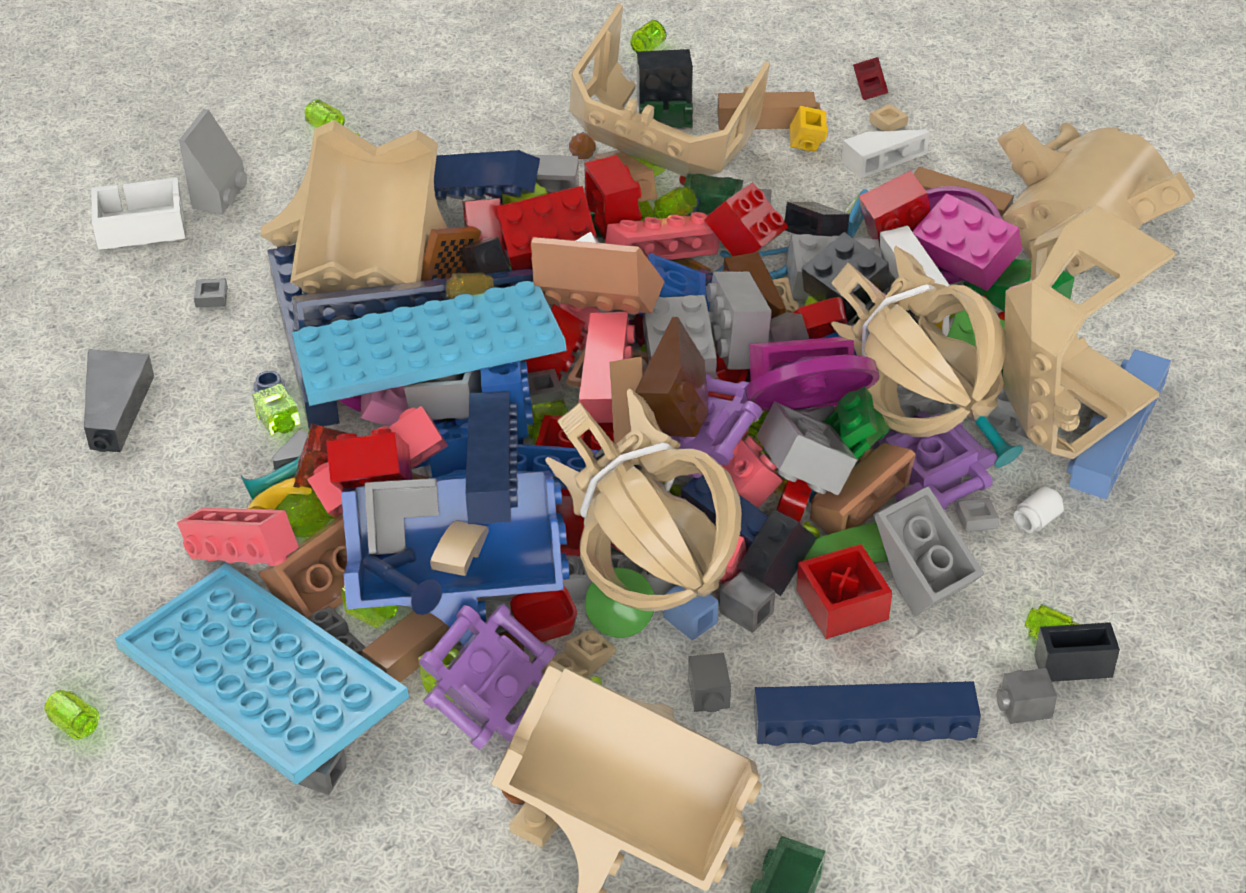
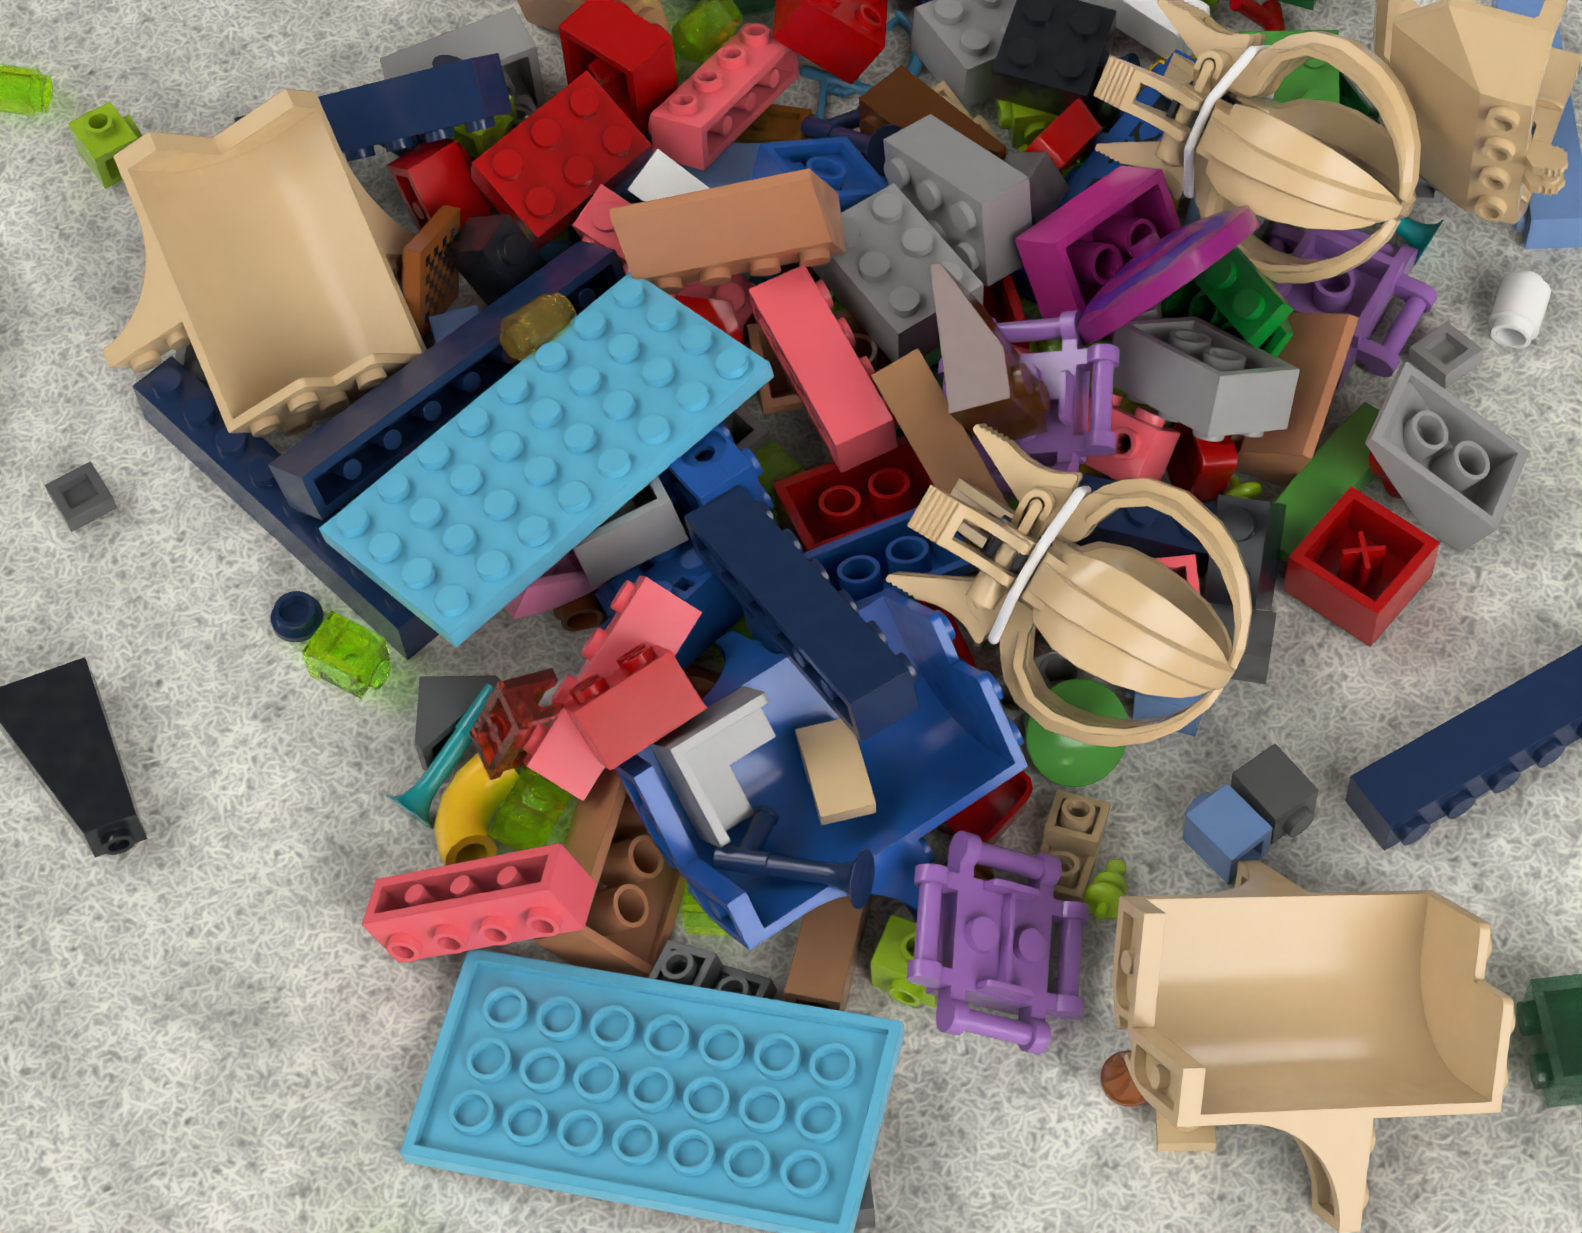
camera: 25 degrees left, 15 degrees up
none -> medium blue brick [1183,783,1273,884]

